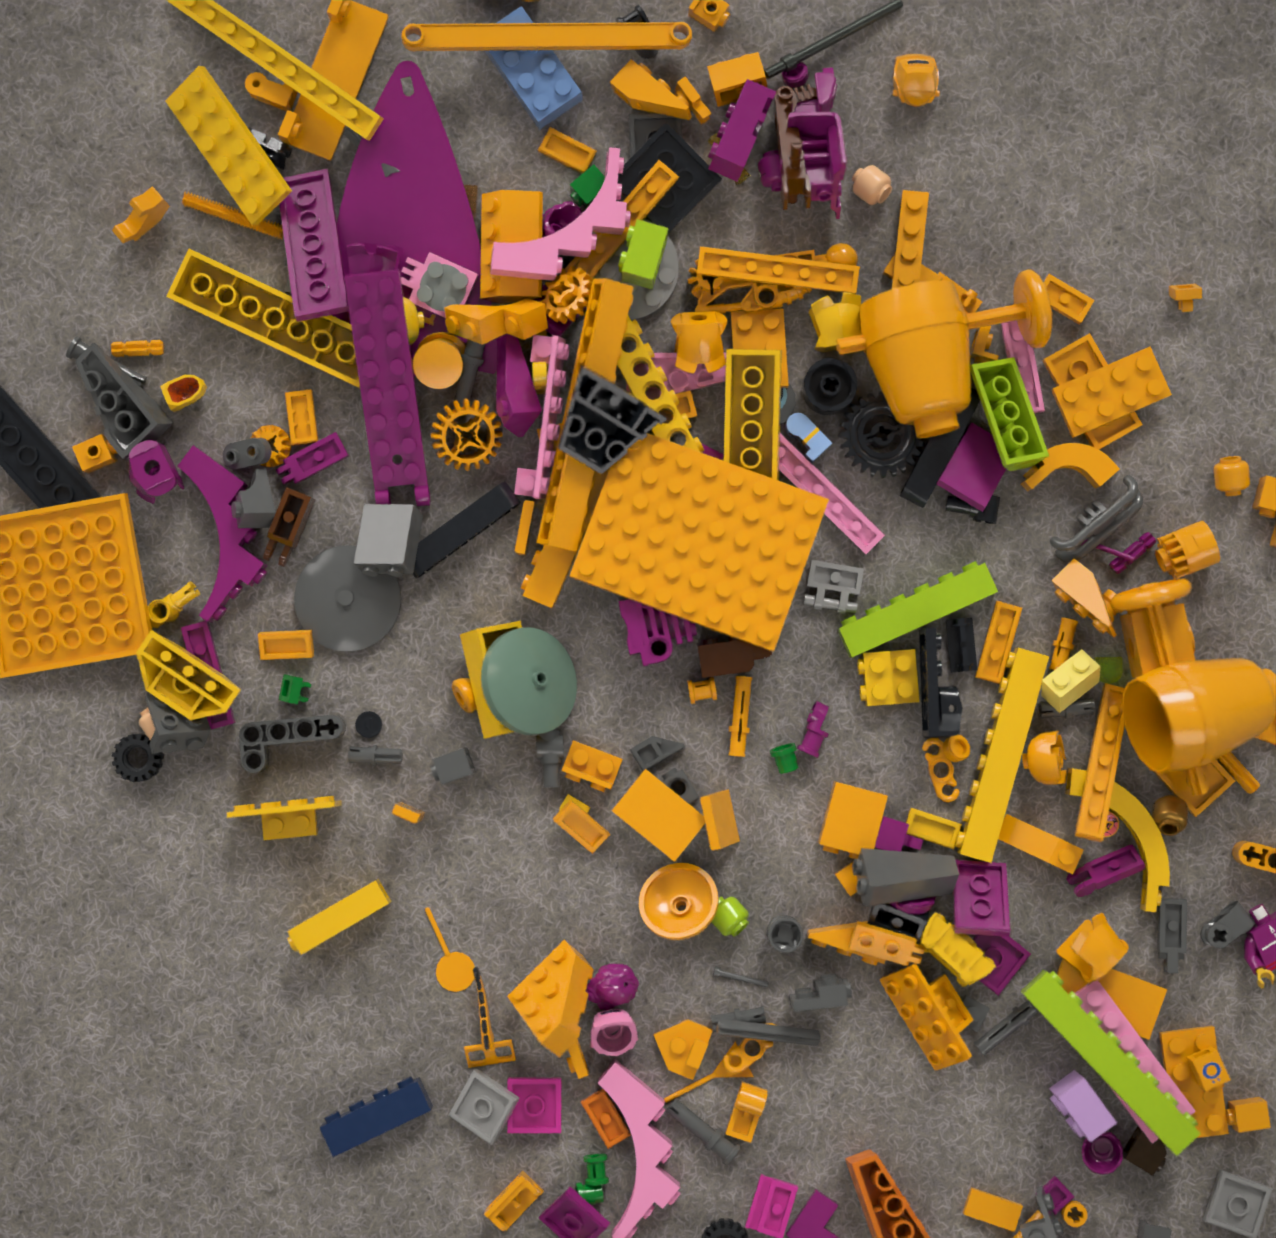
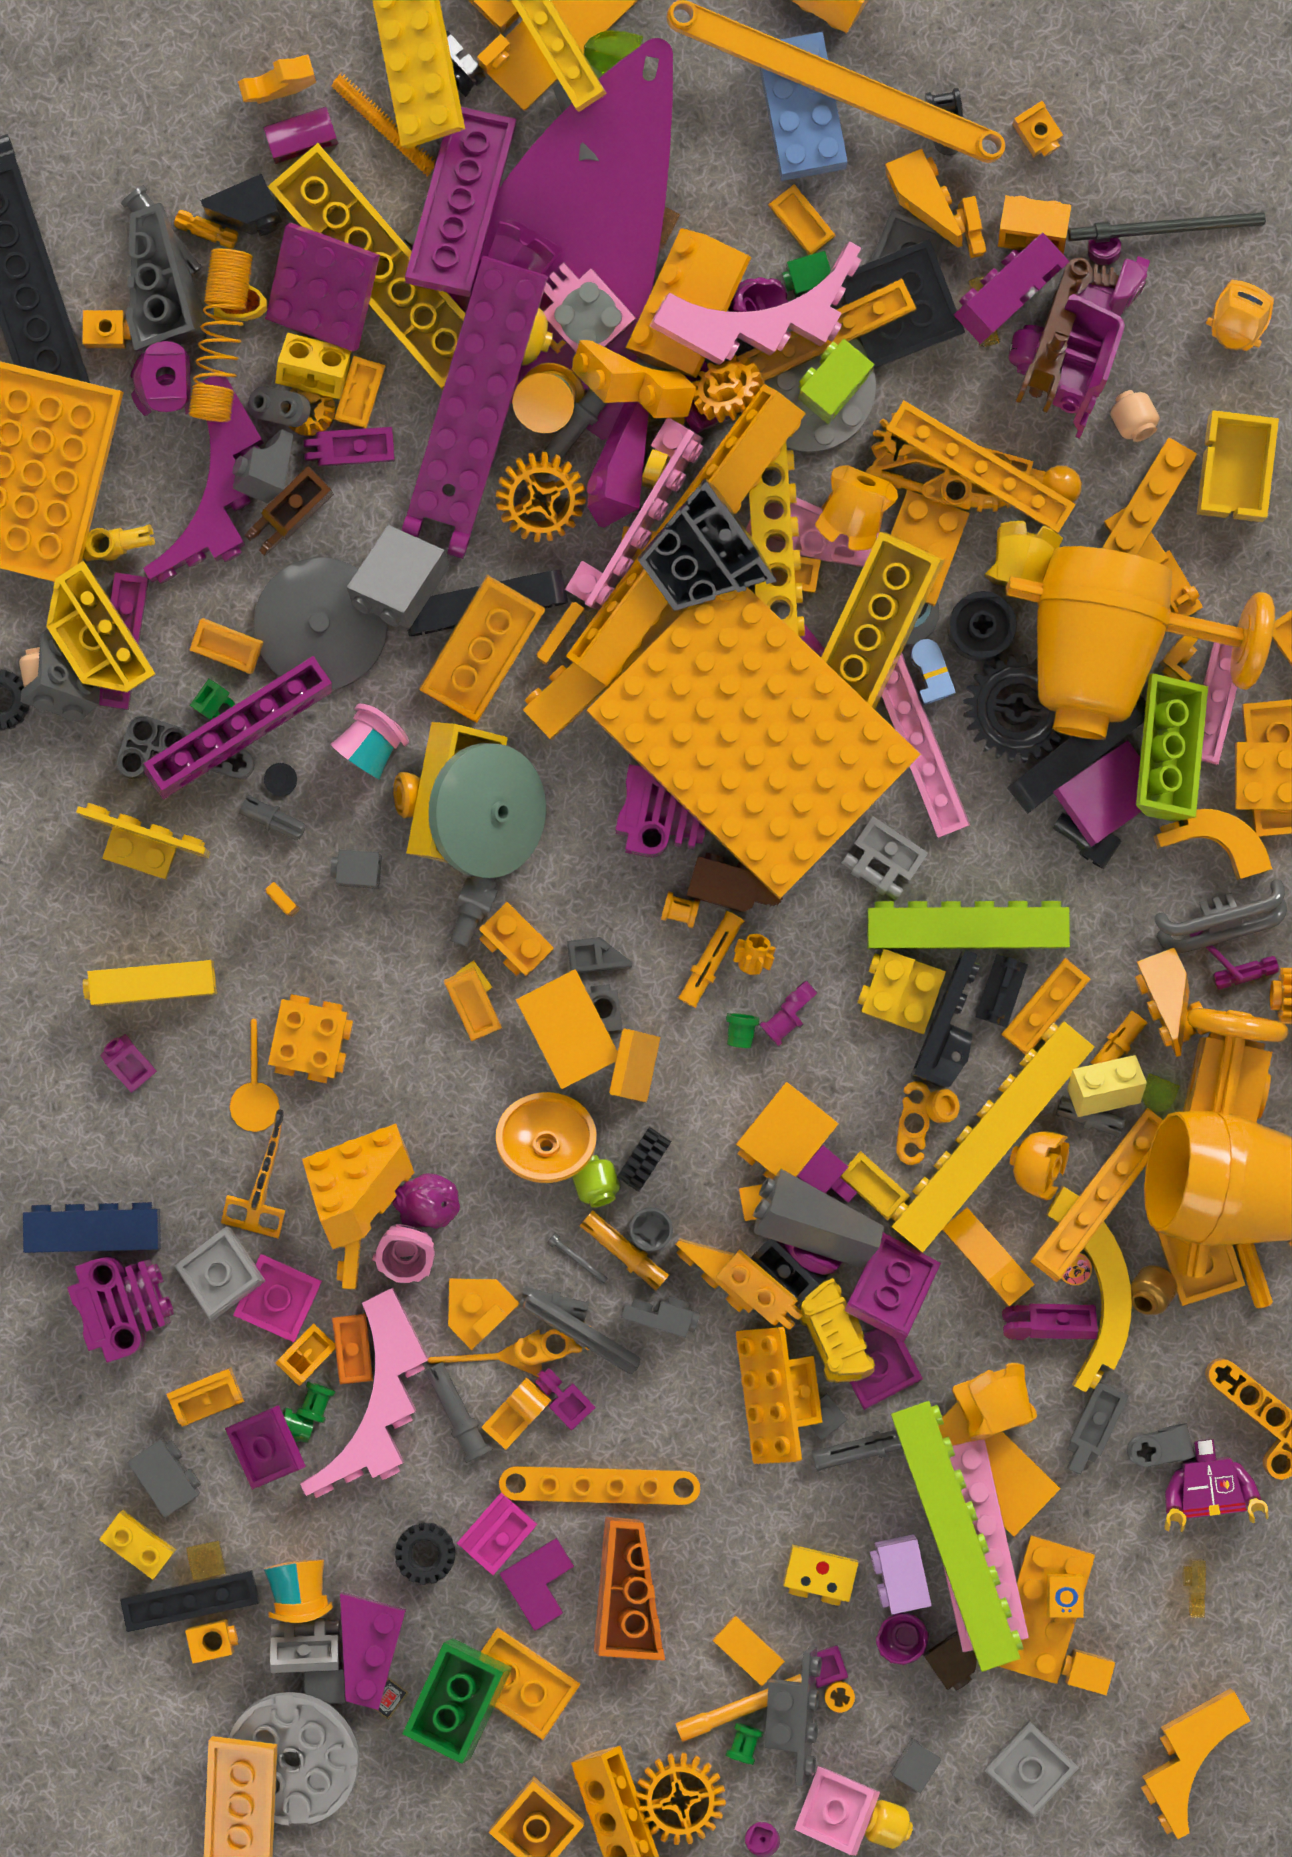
camera: 15 degrees right, 0 degrees up
none -> magenta piece [67,1257,174,1363]
none -> magenta bracket [100,1034,157,1093]
none -> magenta brick [143,656,332,800]
none -> light orange piece [188,248,253,422]
none -> black slope [200,173,282,236]
none -> magenta brick [263,107,338,164]
none -> magenta plate [265,223,380,351]
none -> light orange brick [268,994,353,1084]
none -> yellow brick [275,333,352,399]
none -> light orange slope [275,1323,336,1386]
none -> bright pink hat [330,704,409,780]
none -> light orange tile [419,575,545,723]
none -> light orange plate [499,1466,700,1505]
none -> magenta plate [535,1368,596,1431]
none -> light orange pin [580,1210,669,1291]
none -> clear neon green brick [584,30,643,74]
none -> black tyre [616,1127,672,1192]
none -> light orange gear [733,934,776,975]
none -> yellow brick [783,1544,859,1606]
none -> yellow piece [1196,410,1279,522]

